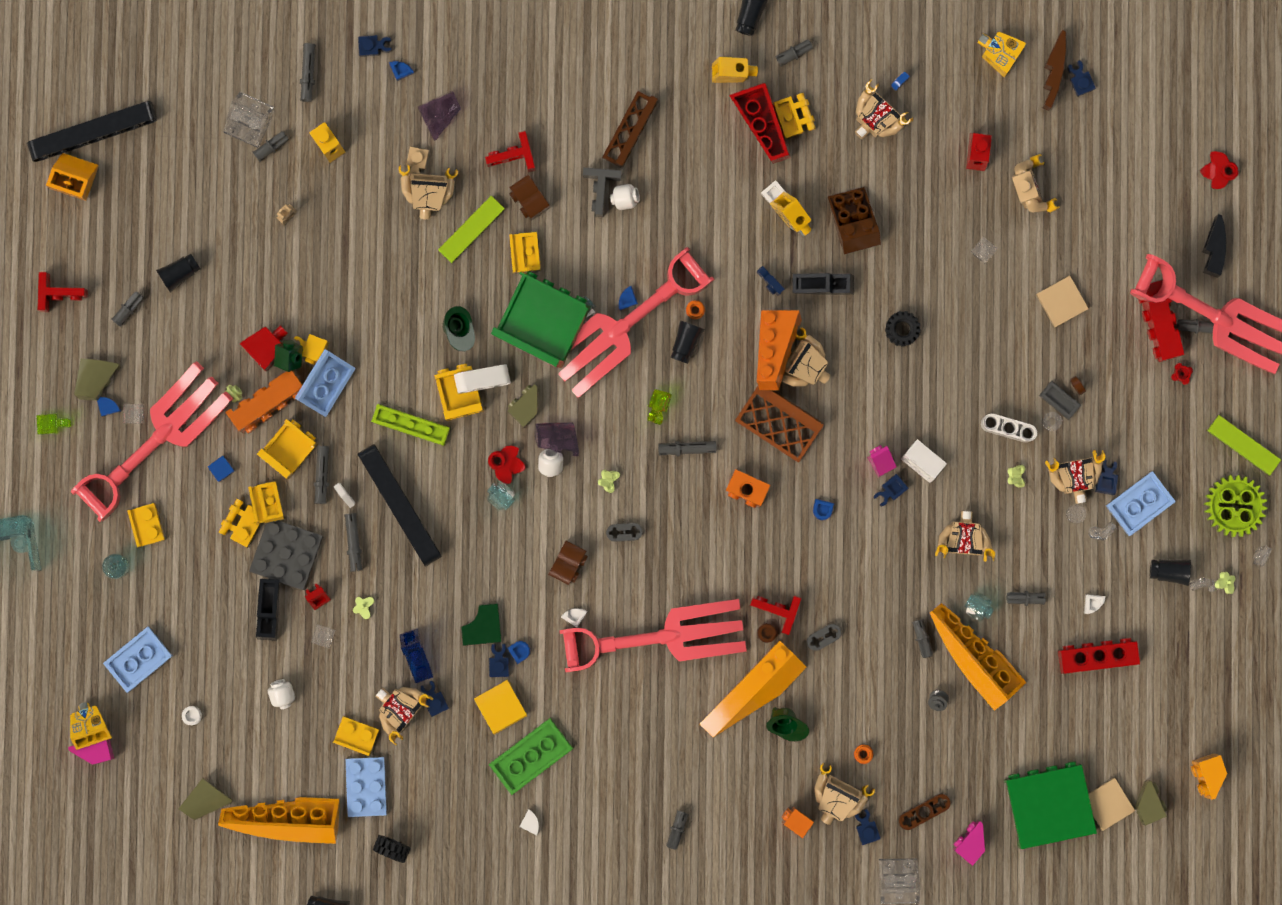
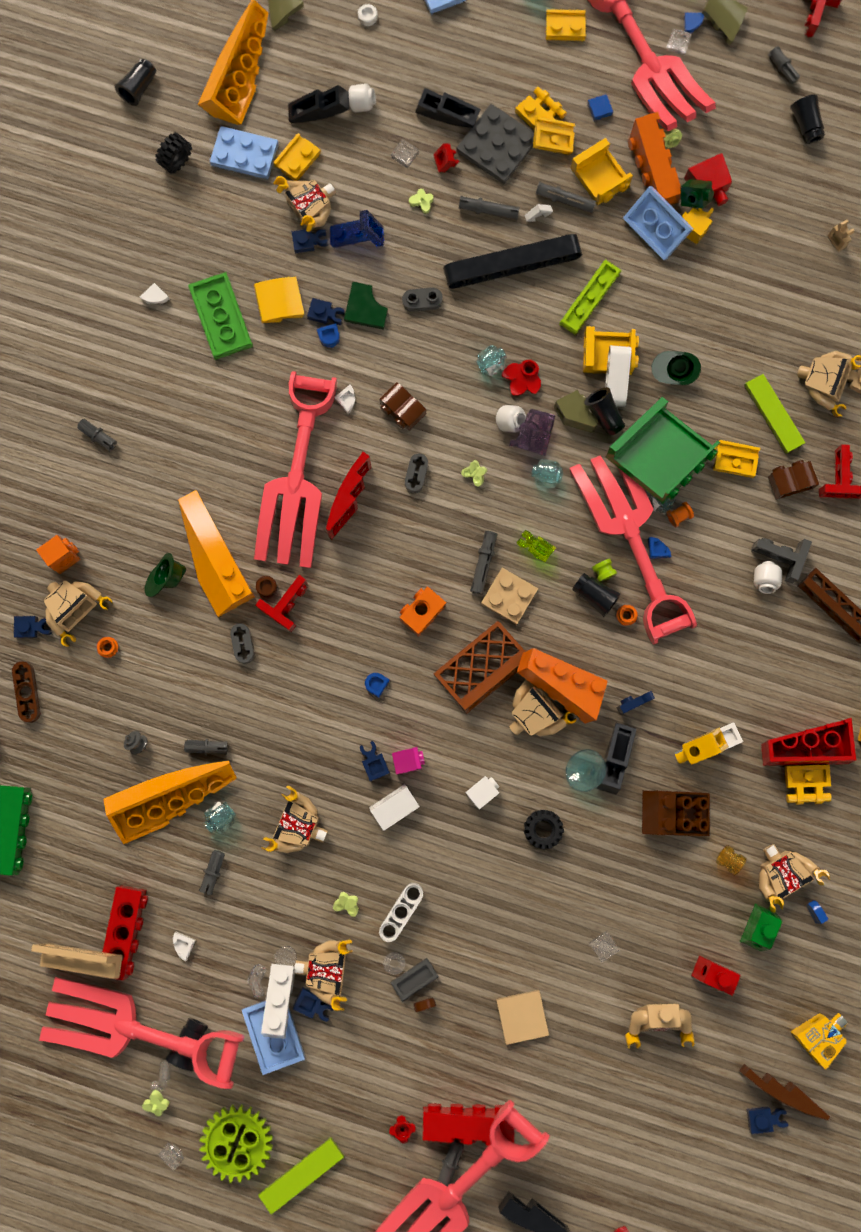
camera: 105 degrees right, 5 degrees down
none -> tan fence [31,943,123,979]
none -> coral piece [39,977,244,1089]
none -> white arch [261,964,295,1039]
none -> black slope [288,85,350,123]
none -> red slope [326,451,371,540]
none -> dark grey plate [402,288,443,312]
none -> white brick [465,776,499,809]
none -> tan plate [481,568,538,625]
none -> clear light blue head [532,459,563,488]
none -> clear light blue dish [566,749,606,792]
none -> black plant [584,387,625,436]
none -> lime wheel [592,558,618,582]
none -> orange bush [666,502,694,528]
none -> clear yellow wheel [716,845,747,876]
none -> green torso [740,904,782,951]

